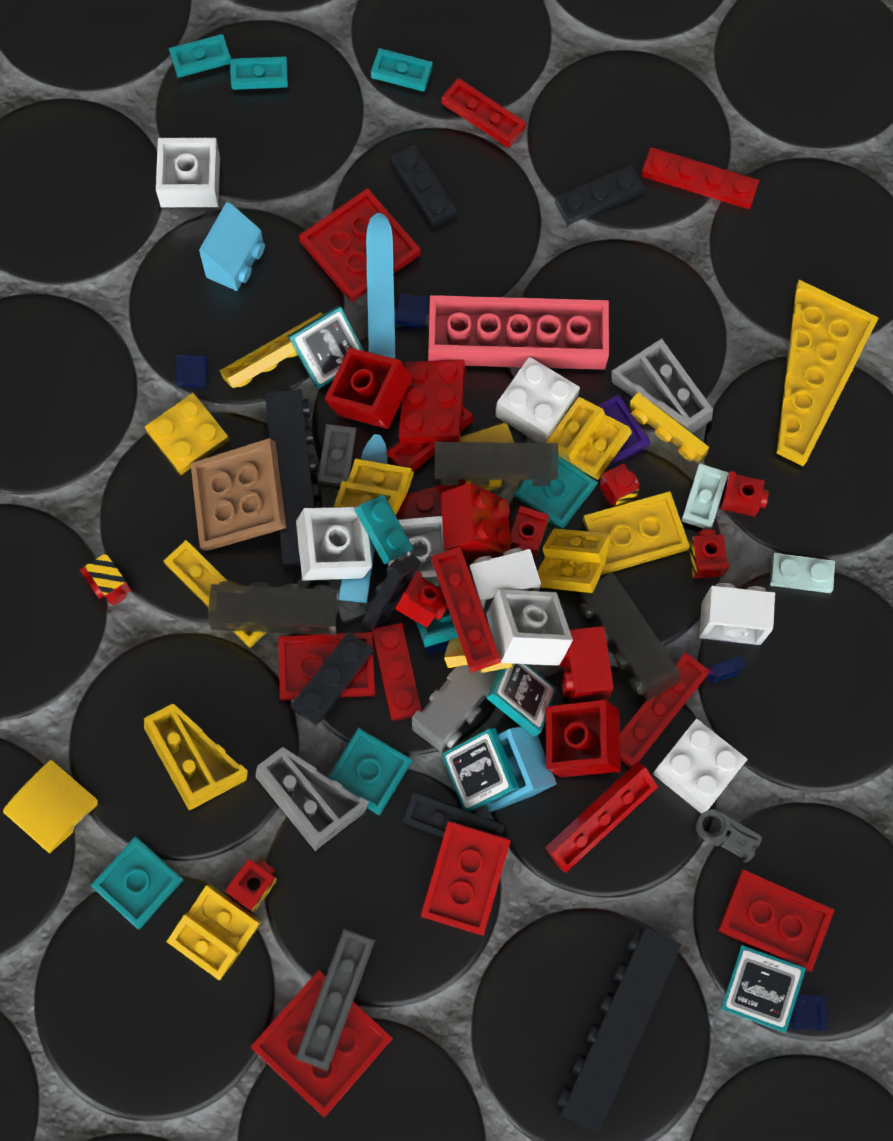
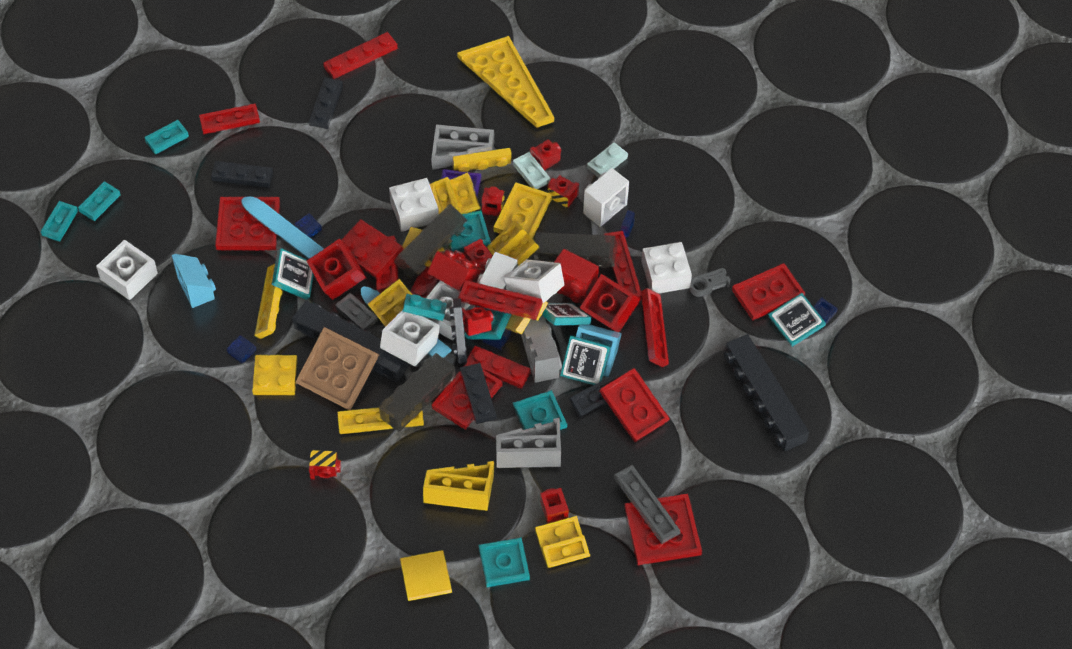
camera: 50 degrees left, 15 degrees down
coral brick [428,295,609,370] -> none

